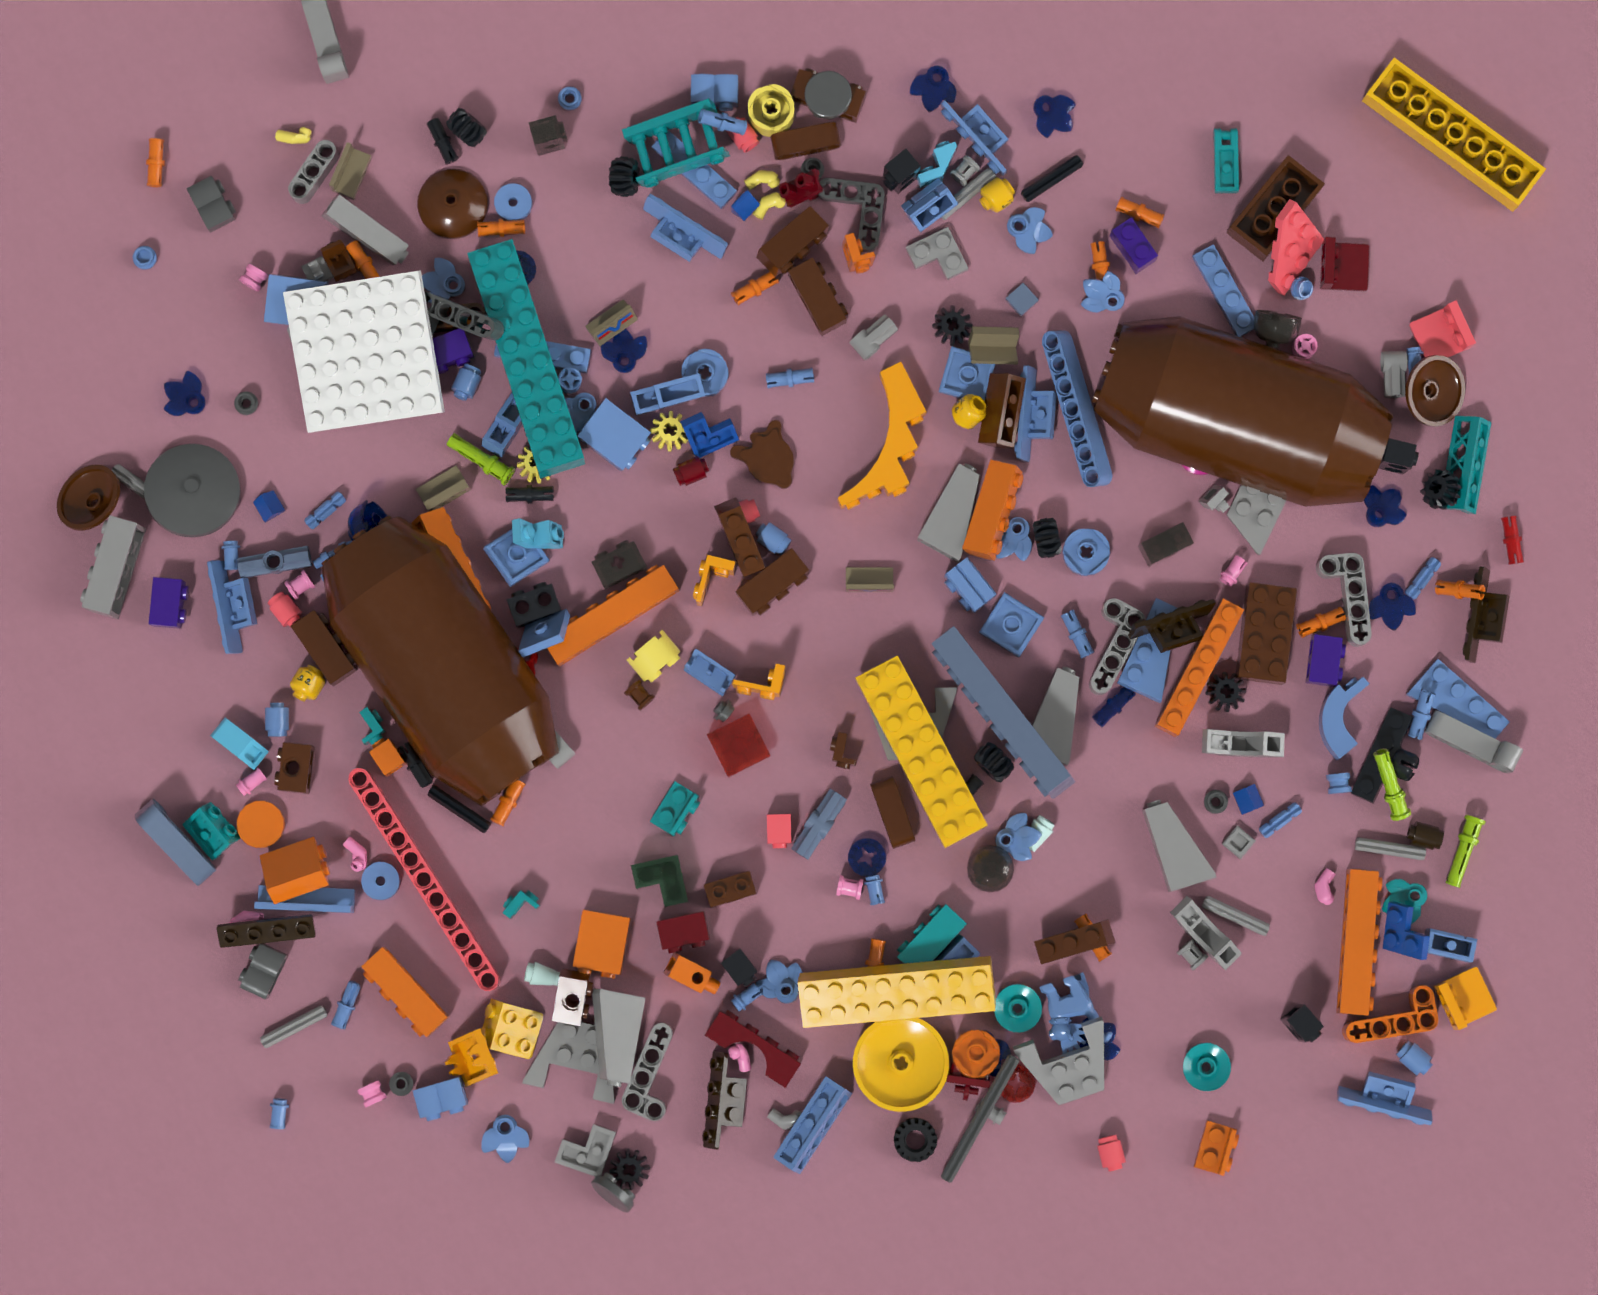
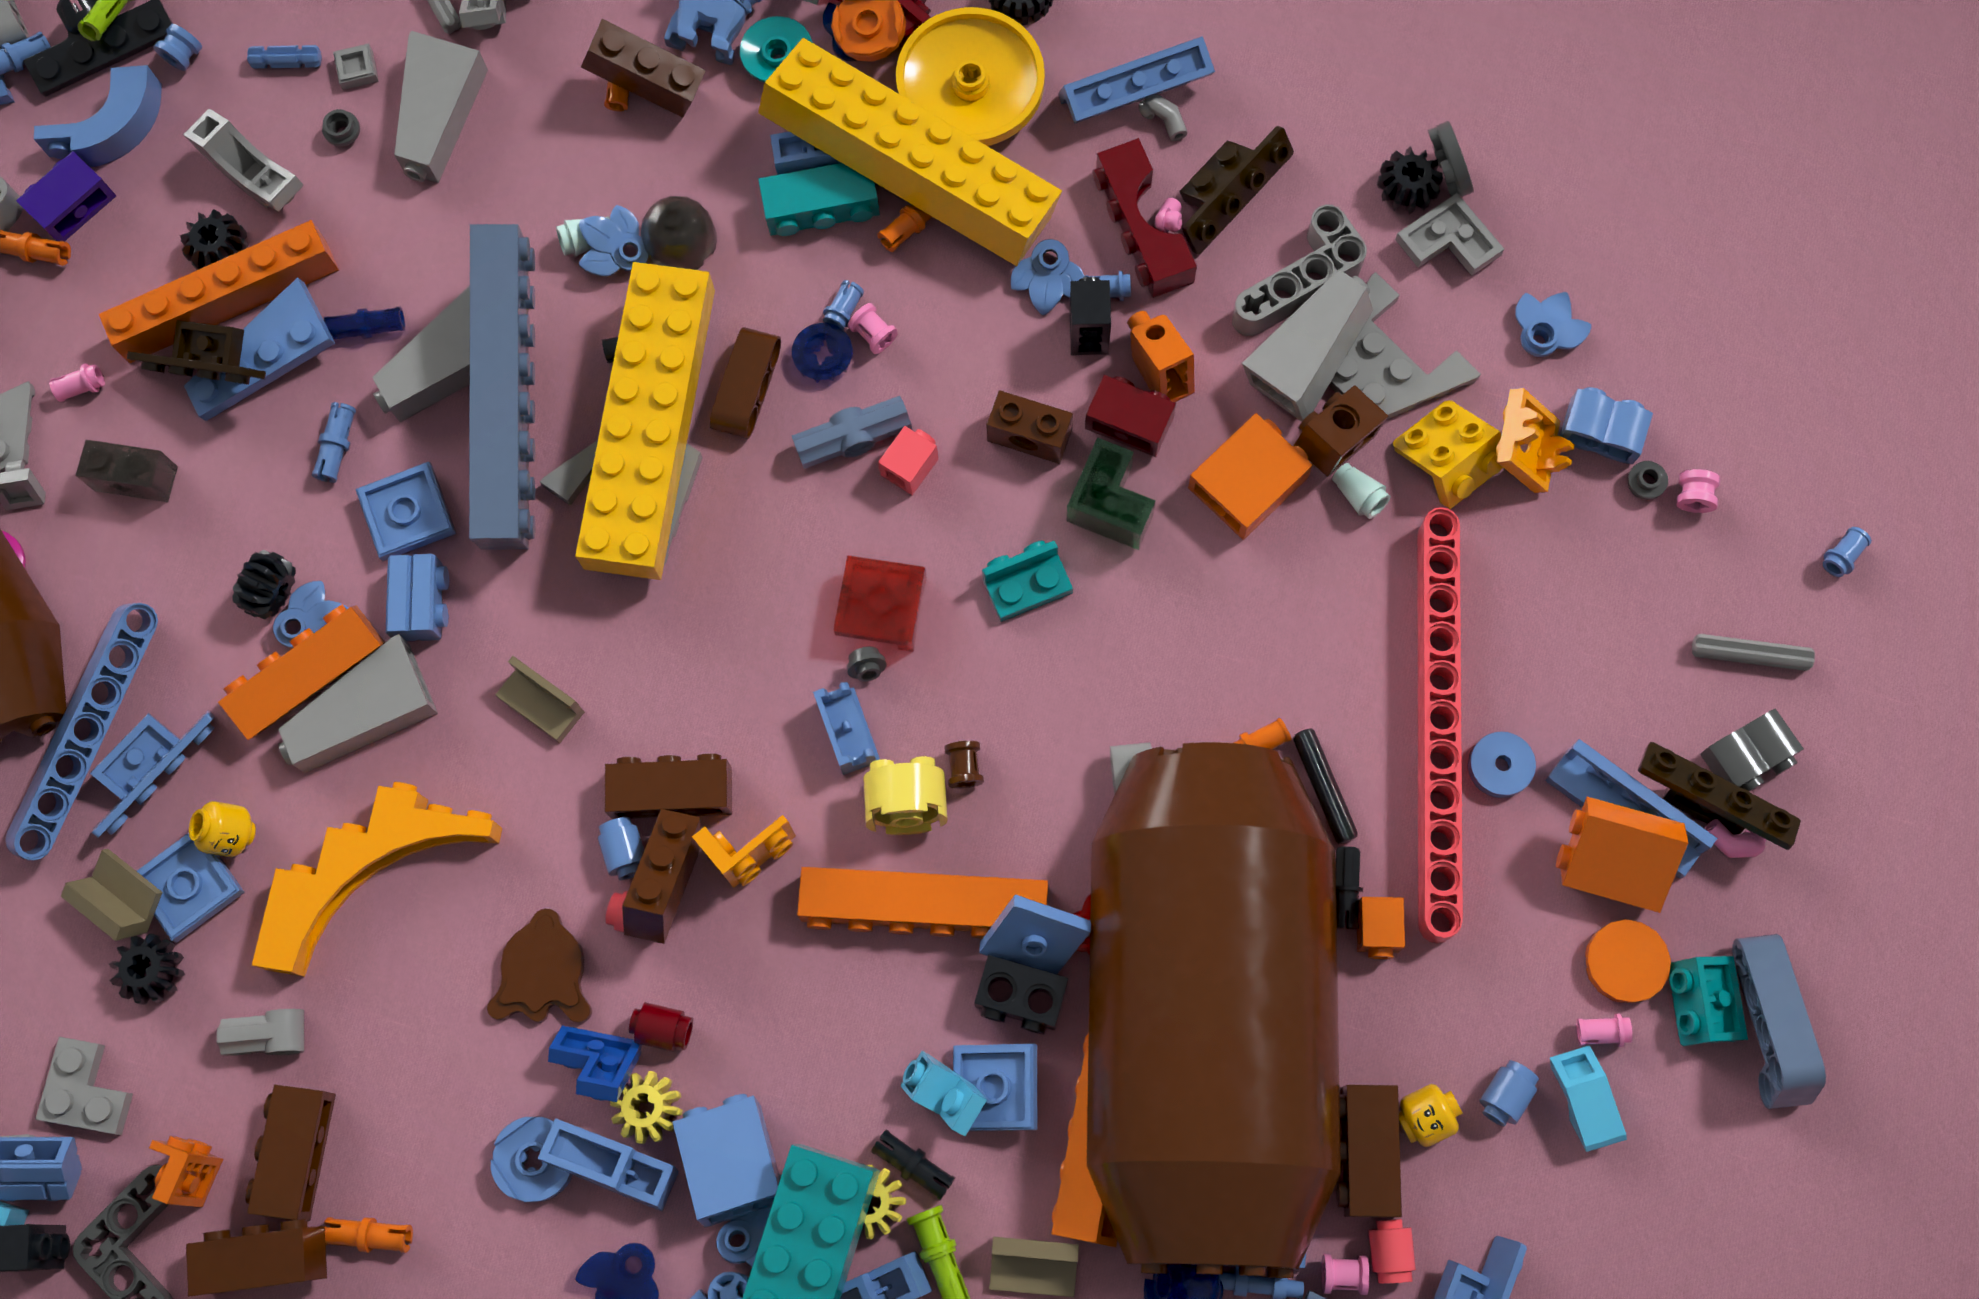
camera: 140 degrees left, 10 degrees down
reddish brown brick [274,742,315,794] -> none
medium blue axle [331,981,361,1030] -> none
bright pink arm [343,836,367,872] -> none
teal bracket [359,707,386,745] -> none
orange brick [361,947,450,1037] -> none
teal bracket [502,890,541,919] -> none
clear smoke brick [592,540,647,590] -> none
light orange bracket [732,664,786,700] -> none
medium blue pin [766,367,814,388] -> none
reddish brown bracket [830,732,856,769] -> none
black gear [974,742,1014,782] -> none
reddish brown brick [978,373,1026,448] -> none
sand blue tile [1005,283,1039,317] -> none
medium blue plate [1062,529,1110,576] -> none
light grey beam [1089,598,1145,695] -> none
blue slope [1233,784,1264,815] -> none
reddish brown brick [1235,582,1297,685] -> none

